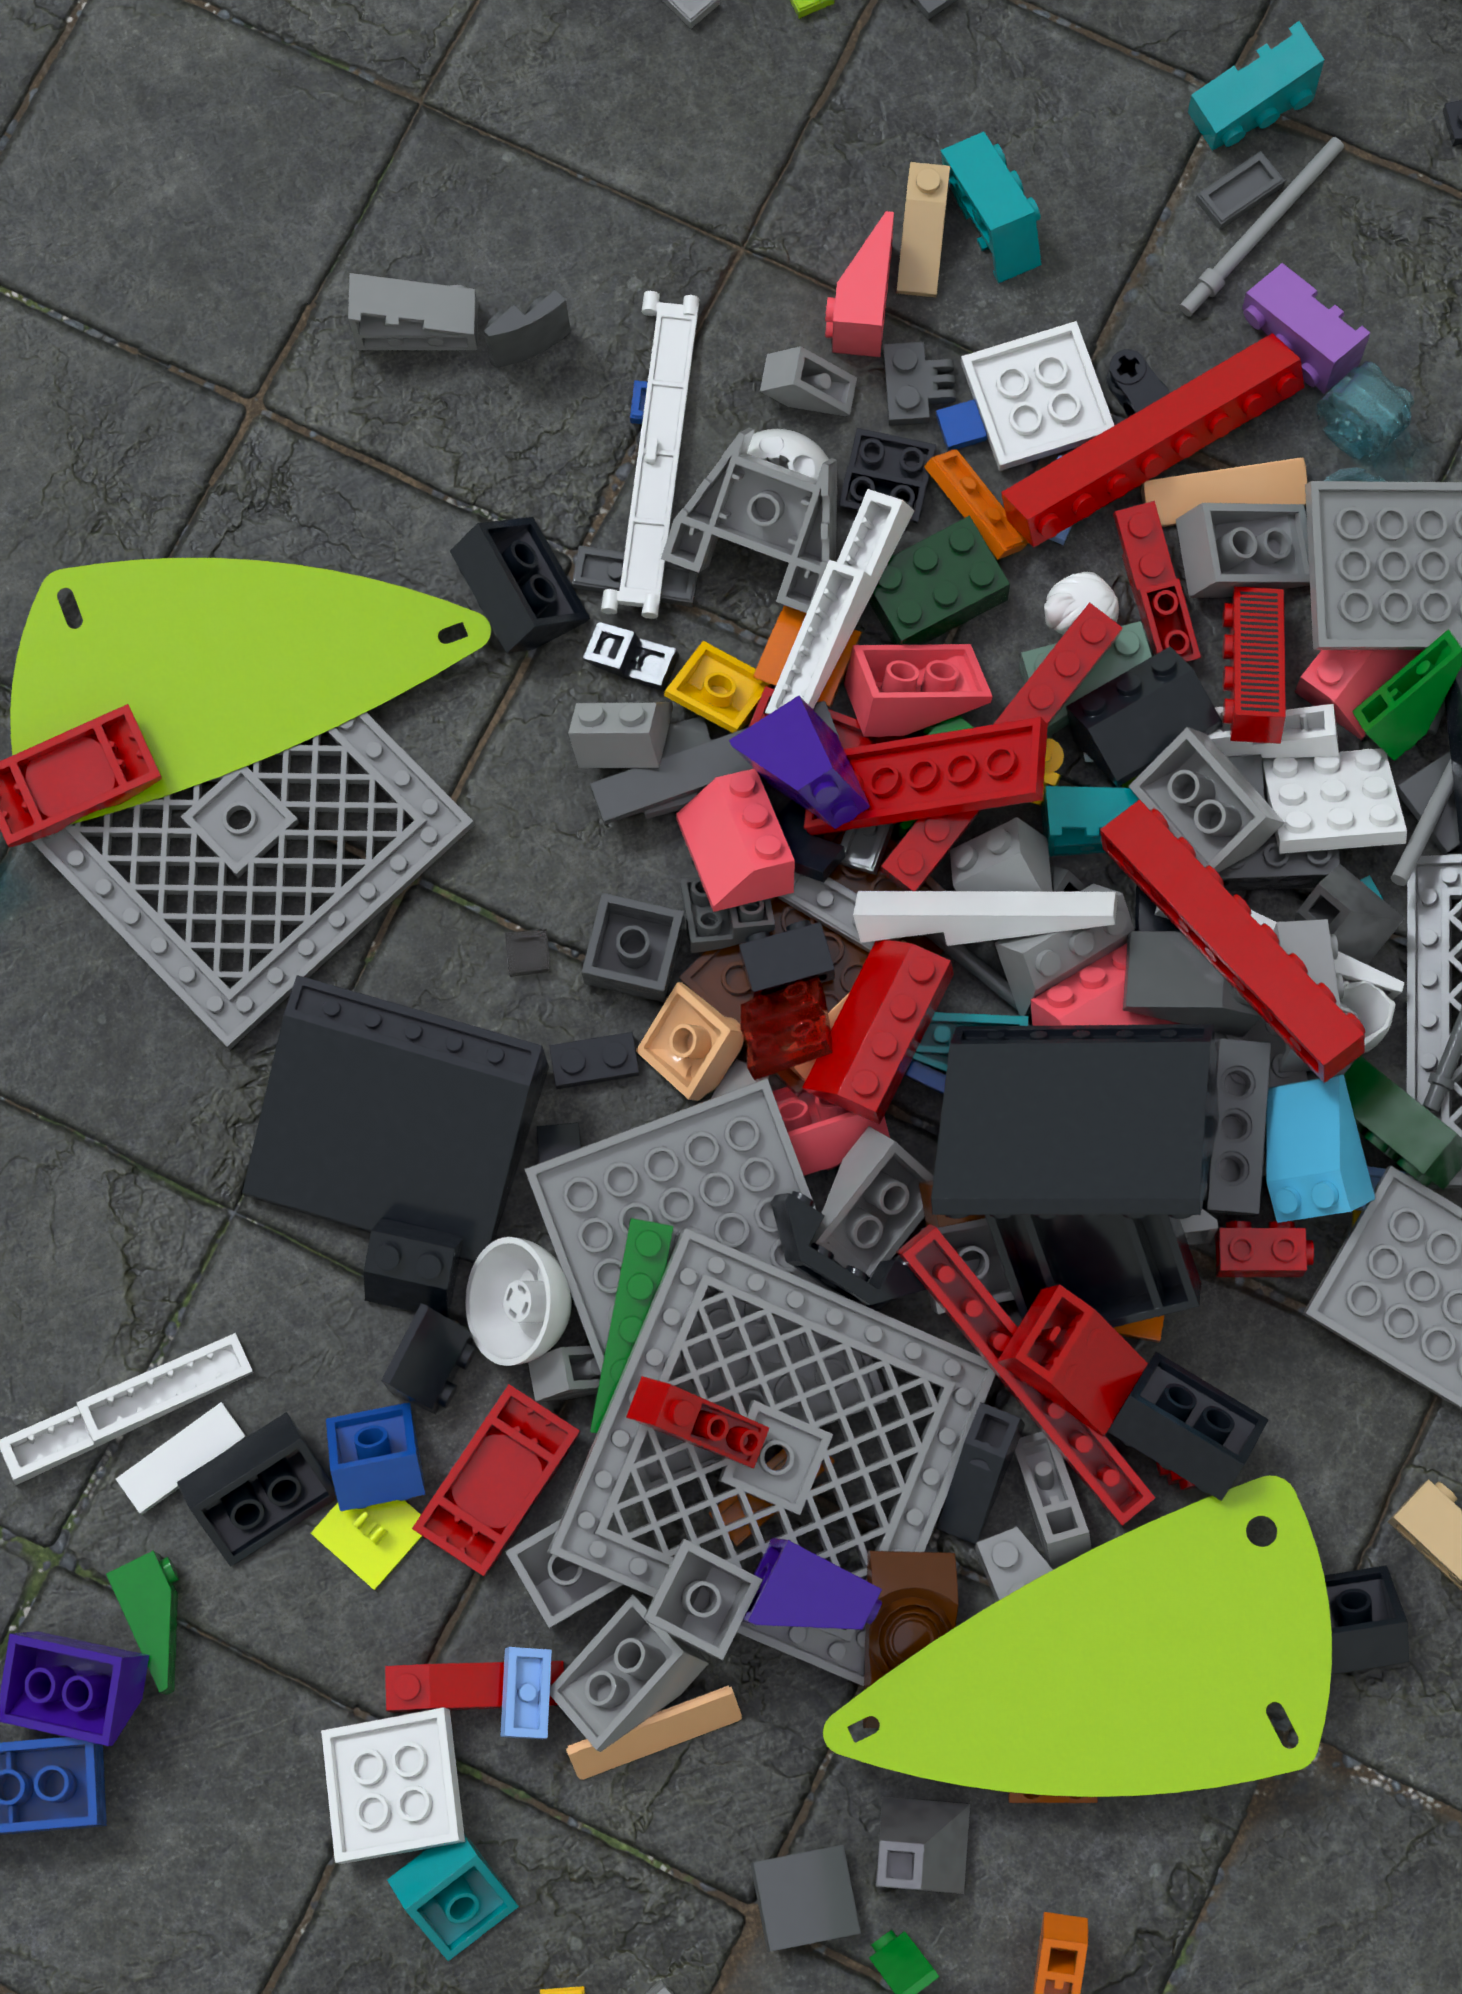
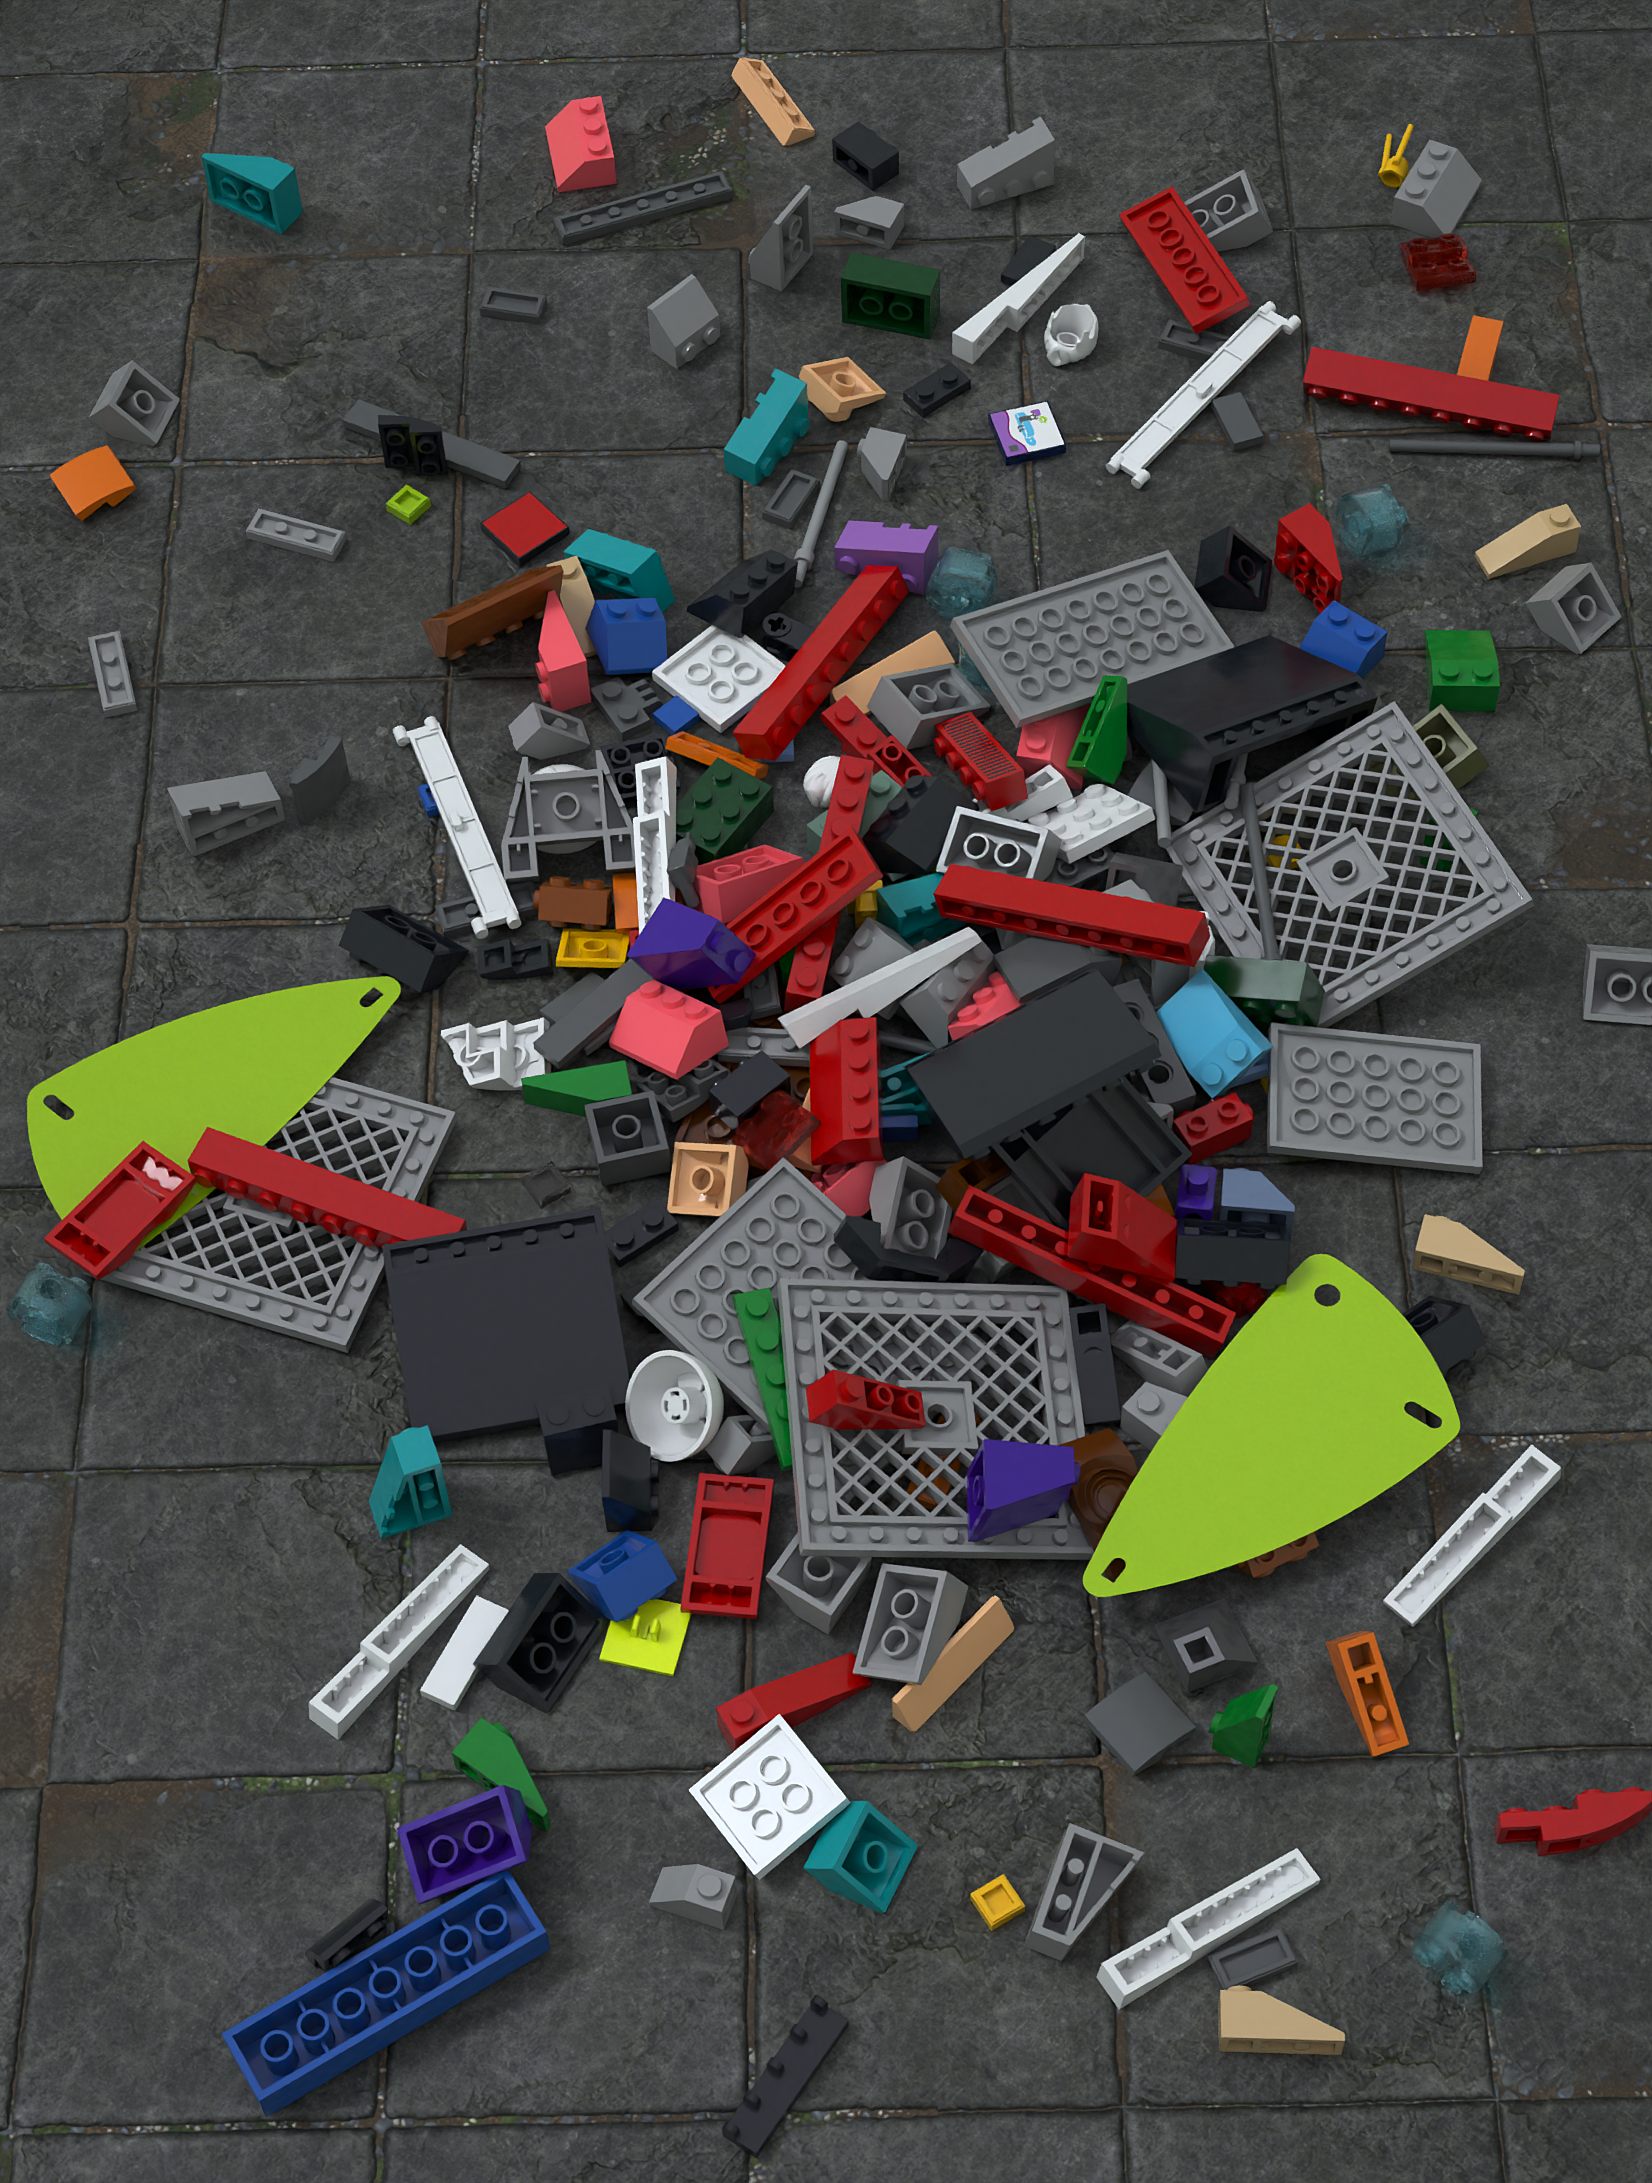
camera: 30 degrees left, 20 degrees down
light blue plate [500,1647,552,1740] -> none
light grey slope [568,702,673,768] -> none
light grey slope [643,1539,763,1660] -> none
none -> light grey tile [88,631,138,718]
none -> red brick [187,1127,467,1248]
none -> teal wedge [368,1425,453,1539]
none -> dark orange slope [421,565,564,661]
none -> white slope [441,1017,551,1091]
none -> red tile [480,491,570,566]
none -> green slope [521,1060,632,1117]
none -> dark orange brick [533,876,613,930]
none -> blue slope [585,598,667,675]
none -> light grey slope [649,1864,737,1930]
none -> dark grey piece [666,832,700,908]
none -> black slope [686,549,798,639]
none -> light nougat slope [799,357,886,422]
none -> light grey slope [857,427,907,502]
none -> dark purple torso [1175,1164,1217,1220]
none -> sand blue slope [1218,1168,1295,1247]
none -> white slope [1383,1445,1561,1627]

